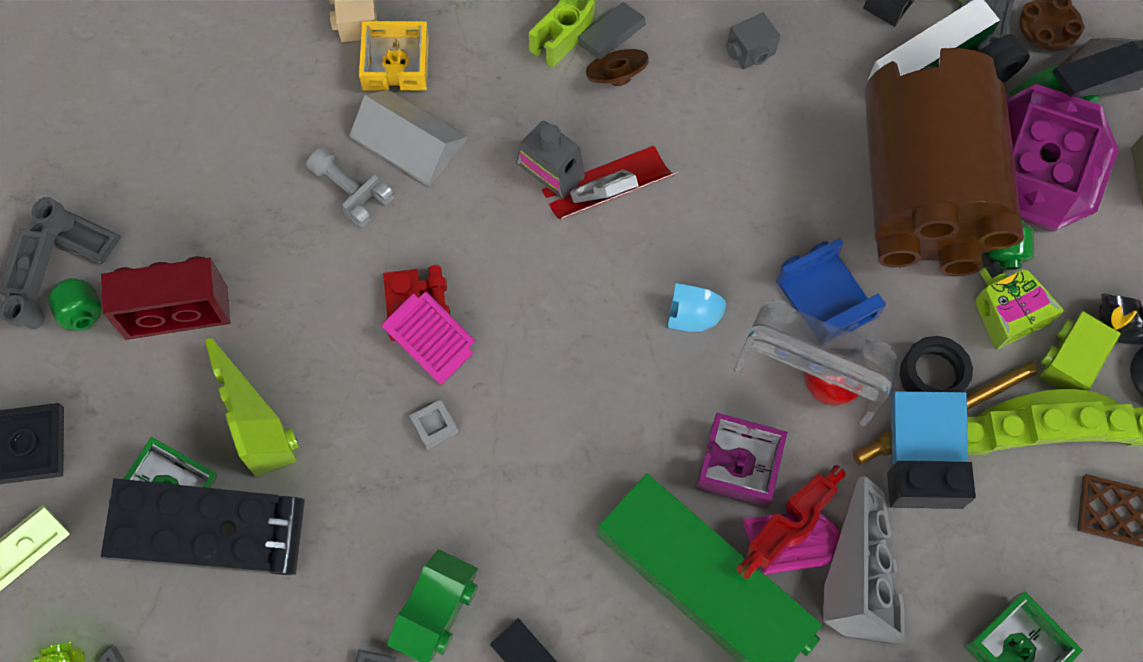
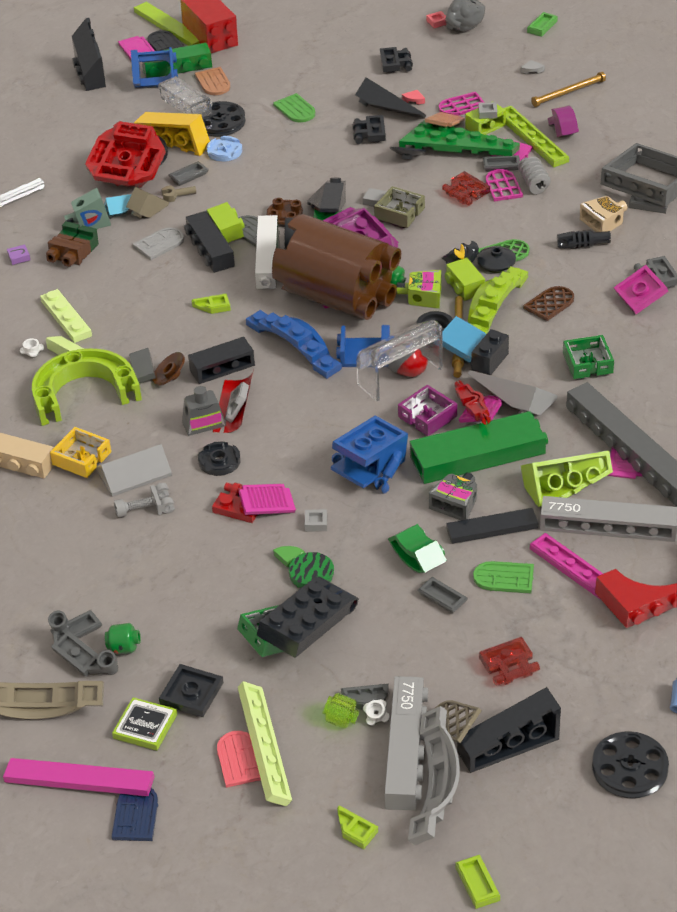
camera: 55 degrees left, 25 degrees down
dark red brick [101,256,231,340] -> none
lime wedge [205,337,299,477] -> none
medium azure brick [667,283,727,332] -> none
dark grey brick [726,12,780,69] -> none
none -> black brick [188,336,255,384]
none -> lime tile [191,293,231,314]
none -> black tile [198,441,241,476]
none -> blue piece [246,310,342,379]
none -> bright green tile [273,546,305,568]
none -> green tile [289,552,334,588]
none -> blue torso [330,415,408,494]
none -> dark grey torso [429,472,477,520]

